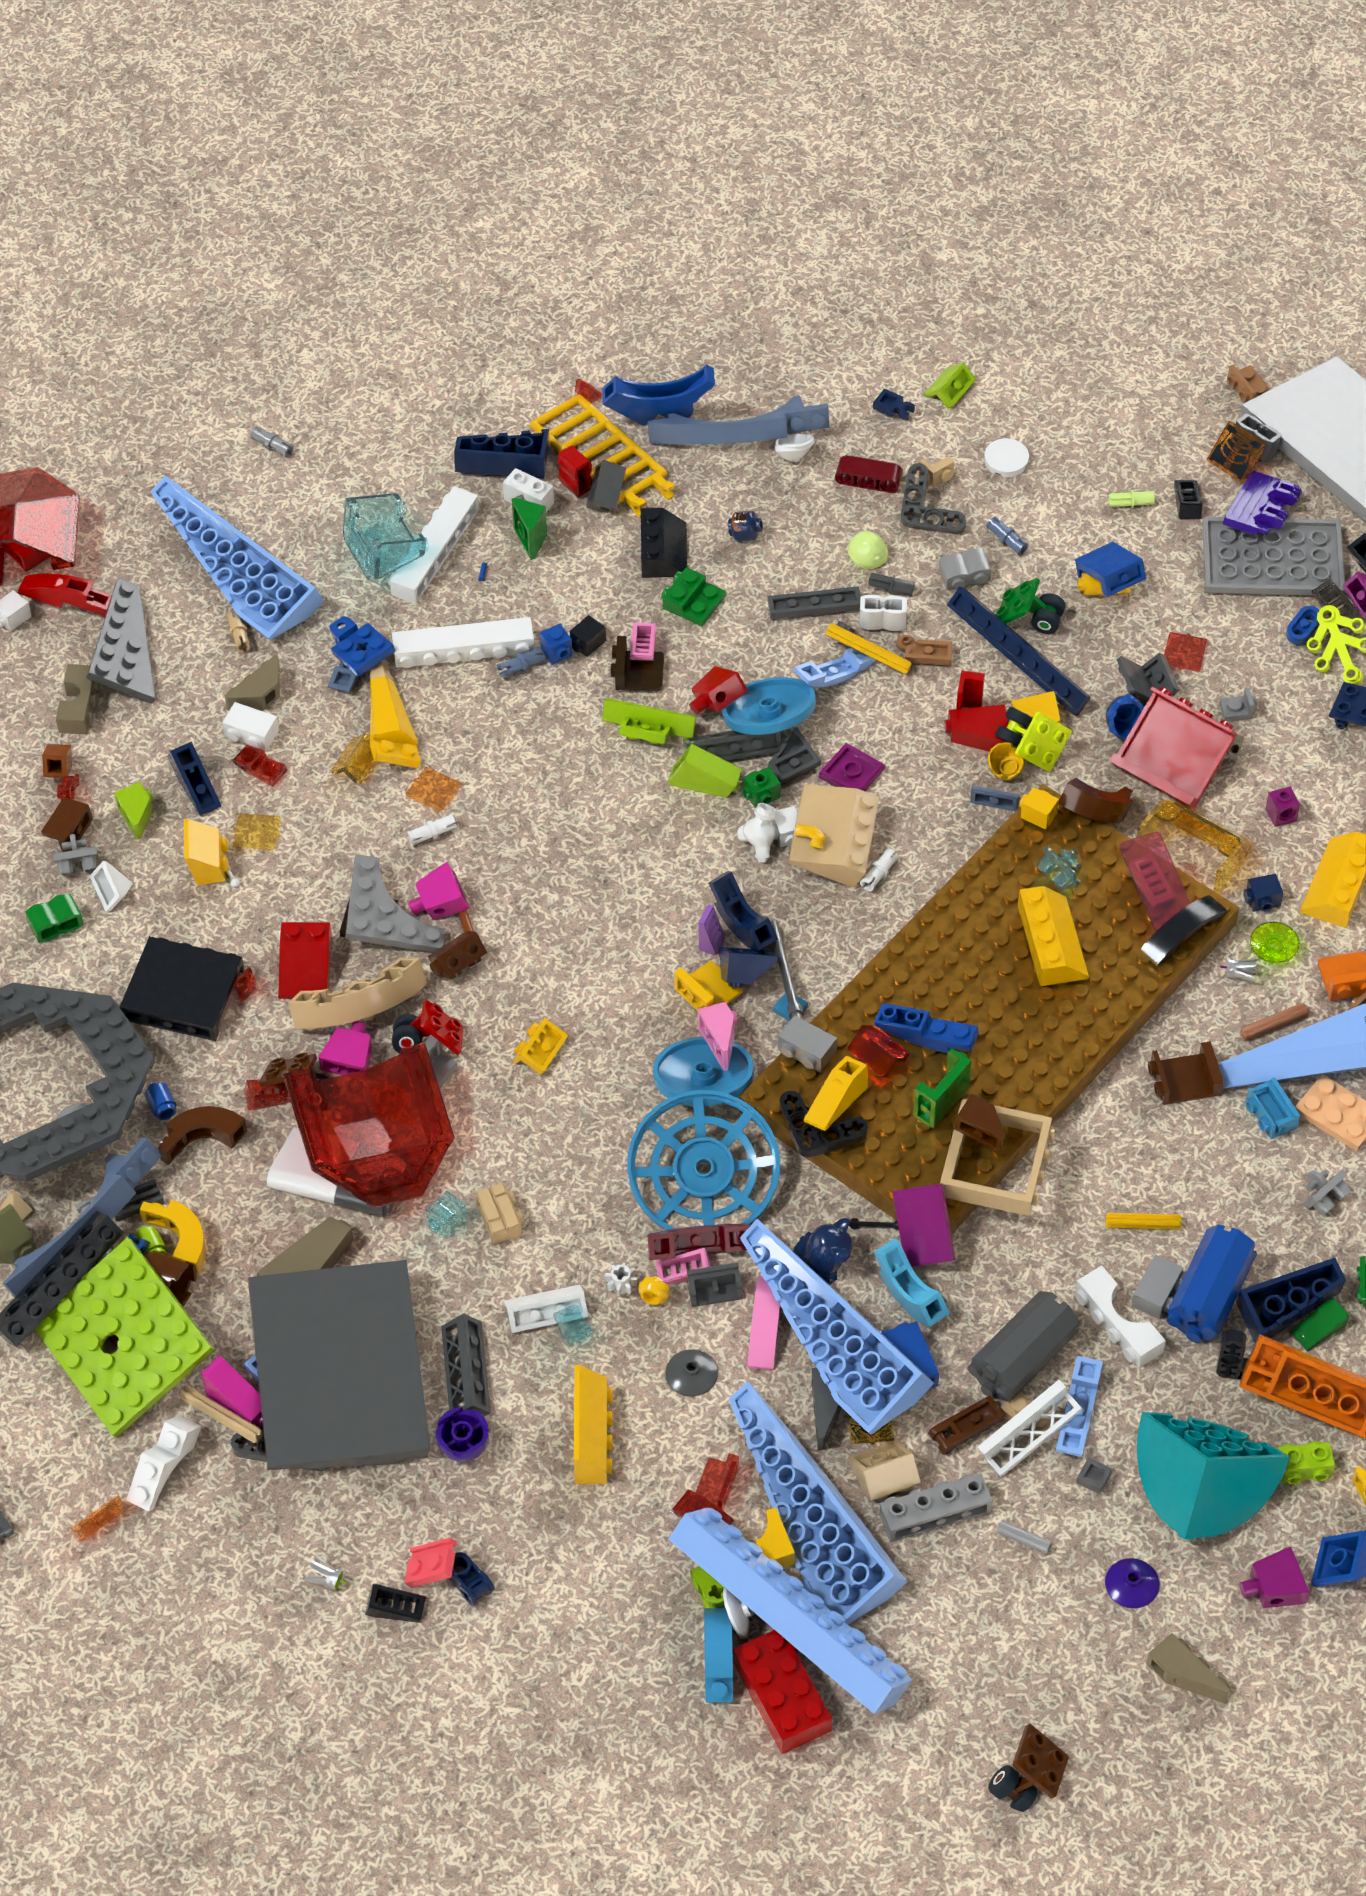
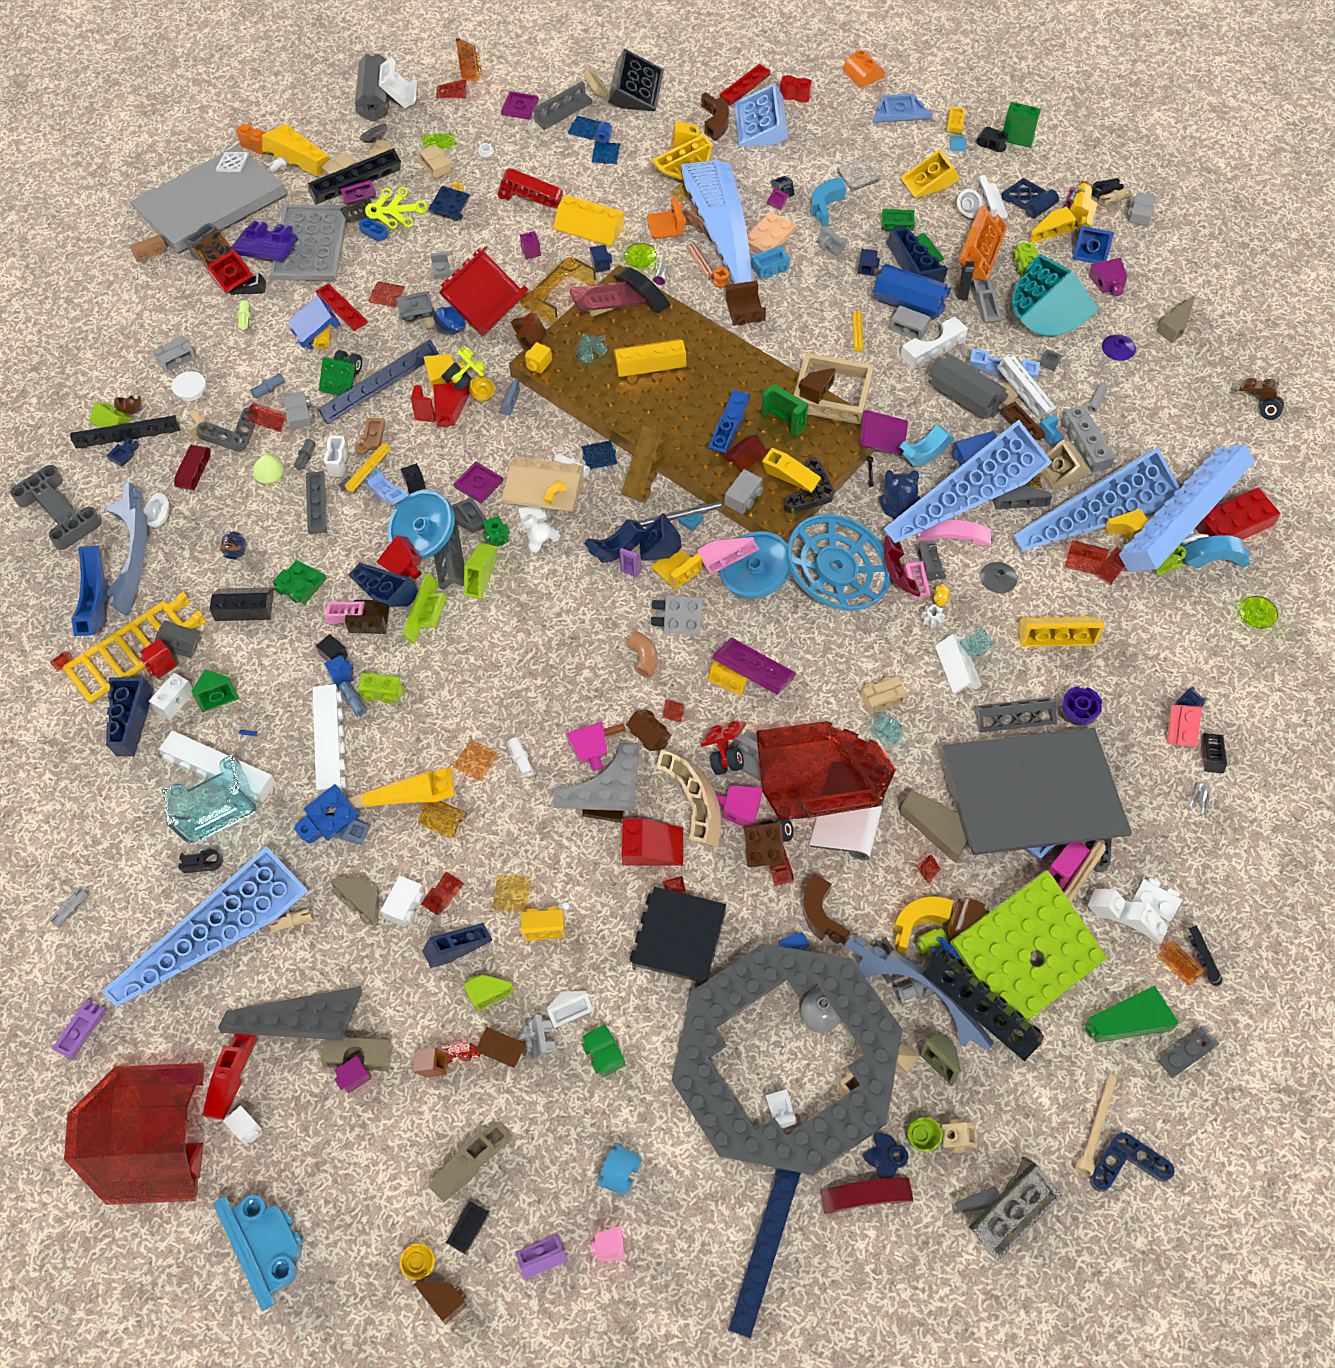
camera: 90 degrees left, 5 degrees up
none -> dark grey beam [10,465,101,550]
none -> medium lavender hinge [52,999,106,1060]
none -> black plate [70,415,181,449]
none -> reddish brown hair [114,395,142,414]
none -> light grey brick [153,336,196,372]
none -> black piece [178,849,223,873]
none -> red slope [207,249,254,293]
none -> clear red panel [246,402,287,432]
none -> red tile [315,283,367,331]
none -> magenta brick [334,1056,371,1094]
none -> dark blue wedge [348,563,418,607]
none -> lime brick [358,673,404,704]
none -> black brick [400,463,426,494]
none -> clear blue piece [581,440,617,470]
none -> pearl gold brick [621,425,668,503]
none -> nougat cylinder [628,631,658,678]
none -> light grey plate [651,595,703,635]
none -> clear red slope [662,699,686,722]
none -> magenta tile [712,638,796,695]
none -> orange wheel [713,267,729,288]
none -> dark blue brick [858,248,880,276]
none -> clear red slope [918,855,940,884]
none -> light grey slope [971,278,1002,323]
none -> dark azure panel [1039,414,1064,446]
none -> green slope [1085,985,1179,1043]
none -> white bracket [1132,877,1183,922]
none -> black plate [1188,925,1223,987]
none -> clear neon green dish [1239,596,1278,629]

